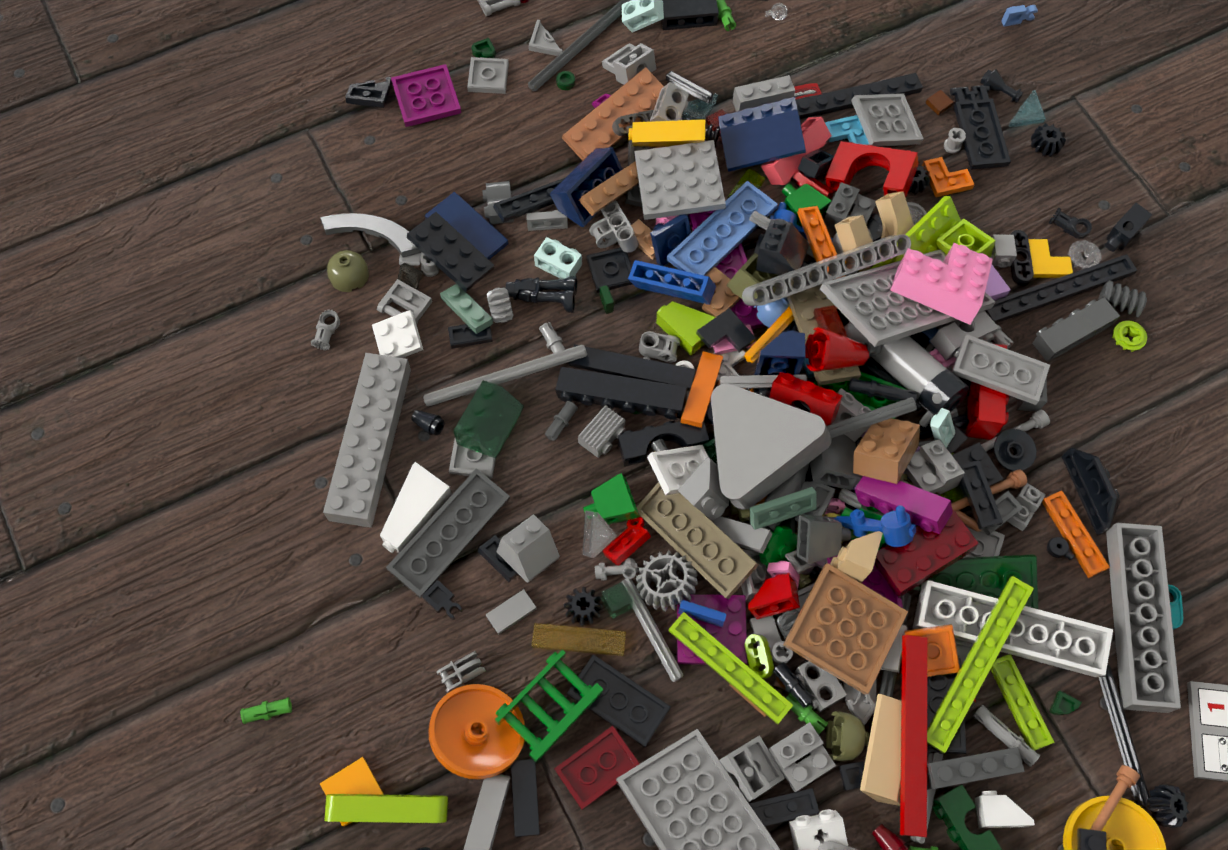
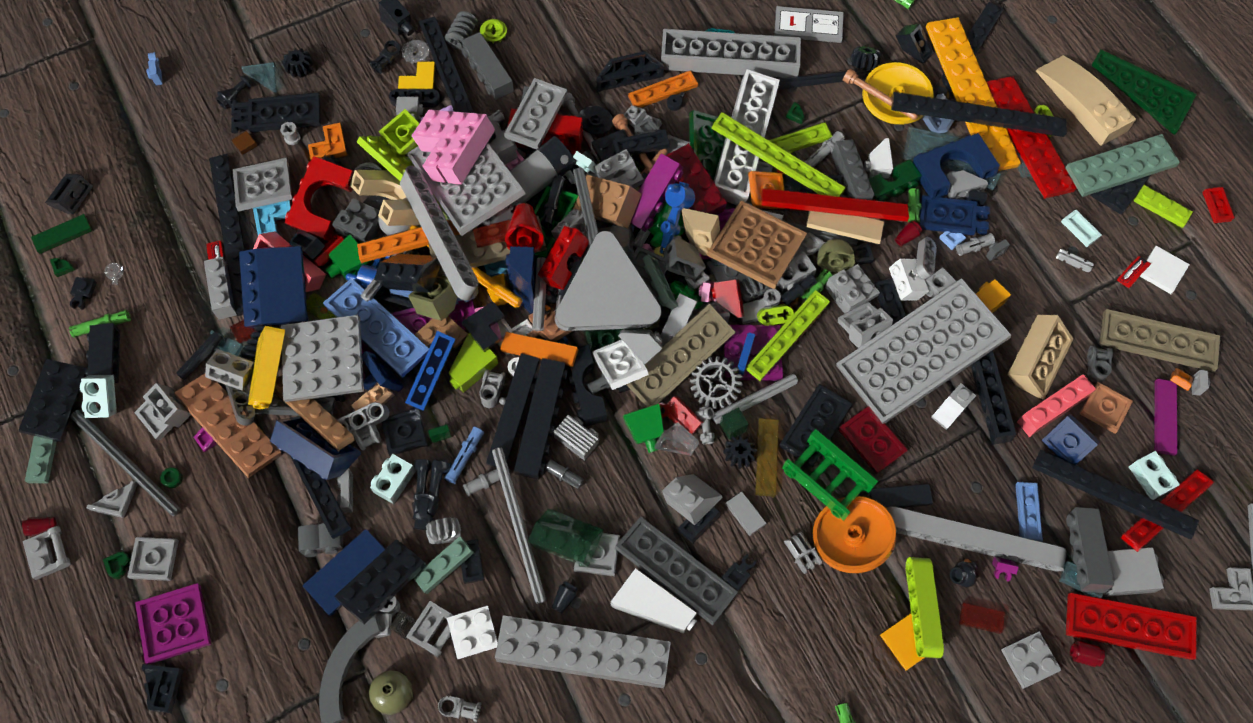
camera: 90 degrees left, 0 degrees up
none -> medium blue pin [444,427,484,484]

